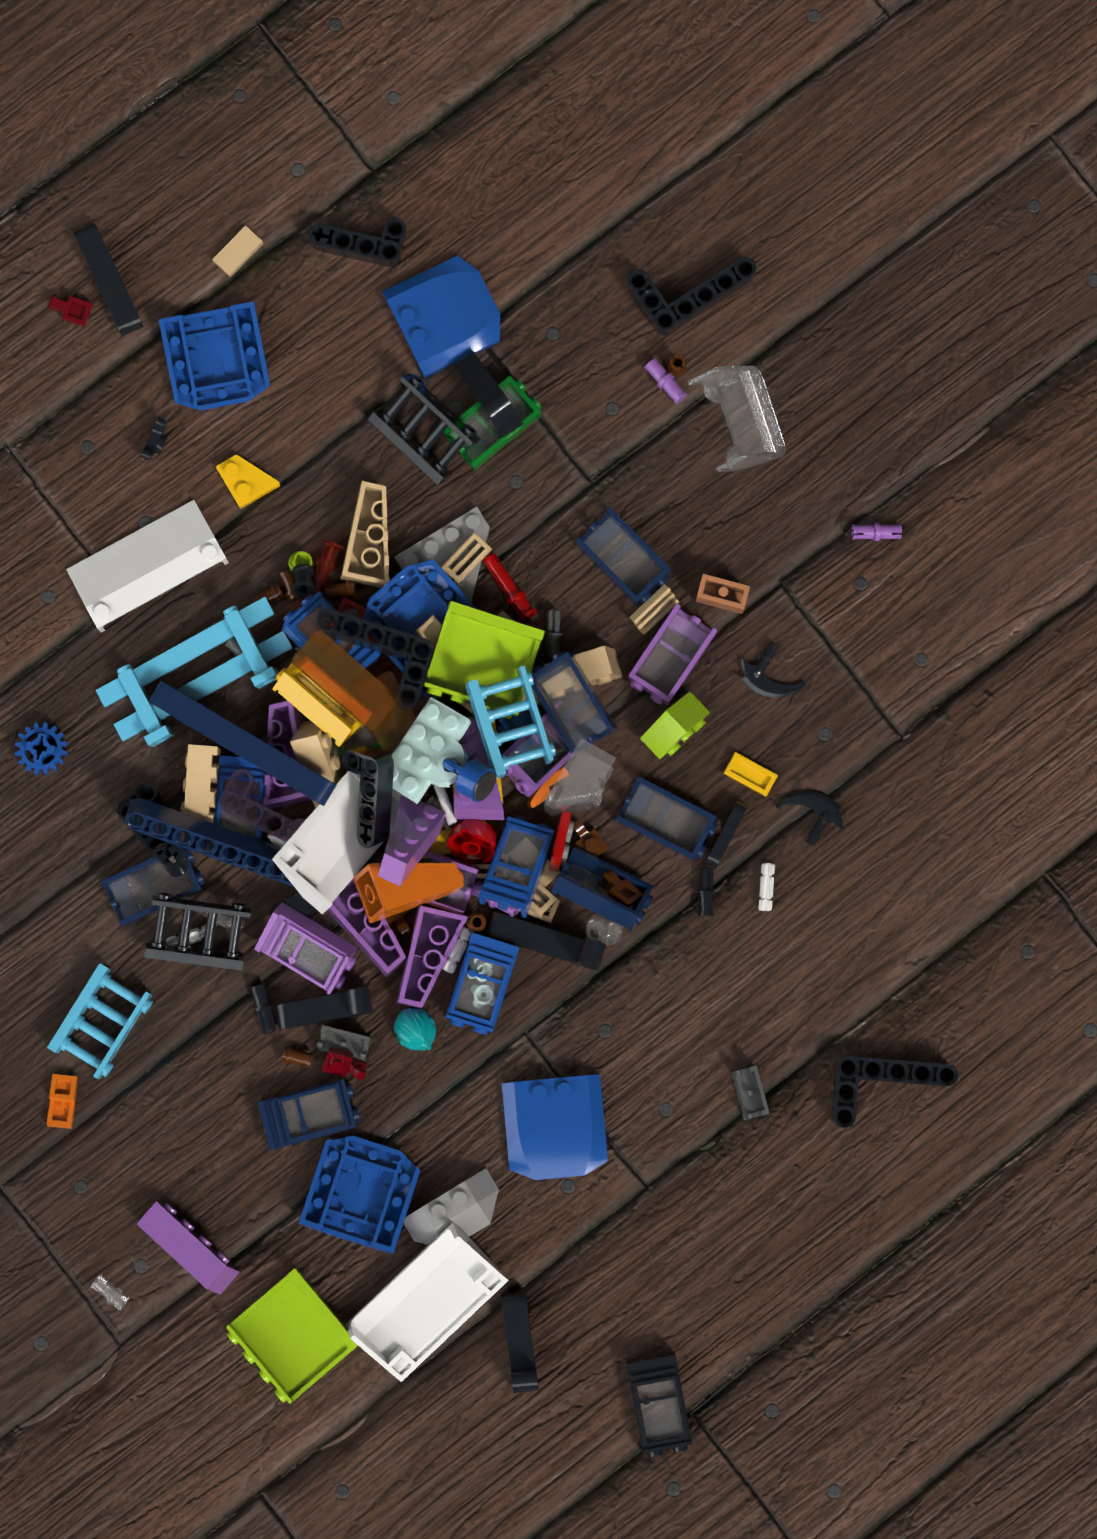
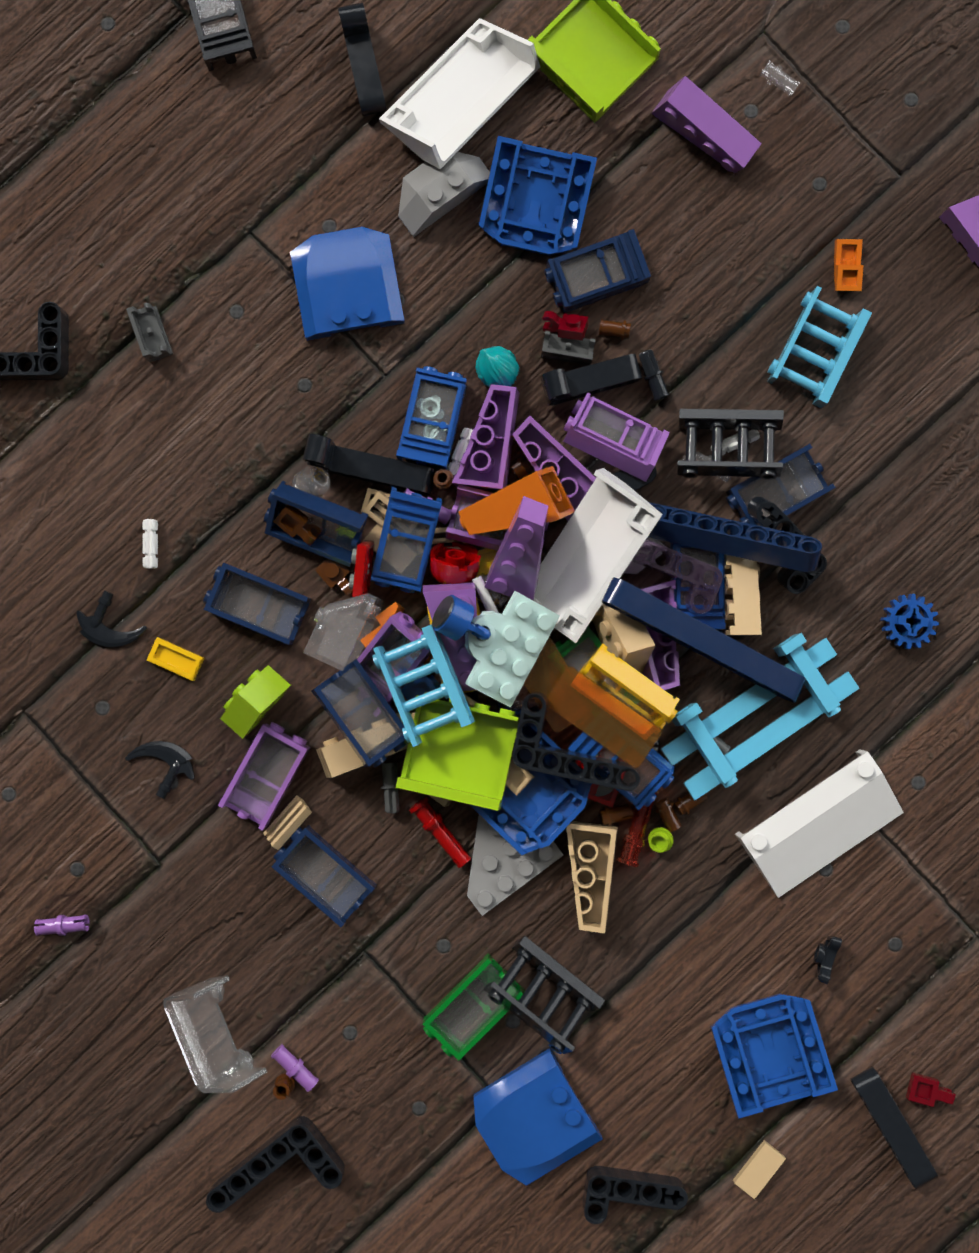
camera: 175 degrees right, 5 degrees up
yellow wing [216,454,281,509] -> none
black bush [292,564,315,596] -> none
black beam [342,745,394,848] -> none
tan tile [441,532,492,585] -> none
black beam [453,350,523,438] -> none
nougat brick [696,574,750,614] -> none
black axle [696,867,716,916] -> none
black beam [705,800,748,869] -> none

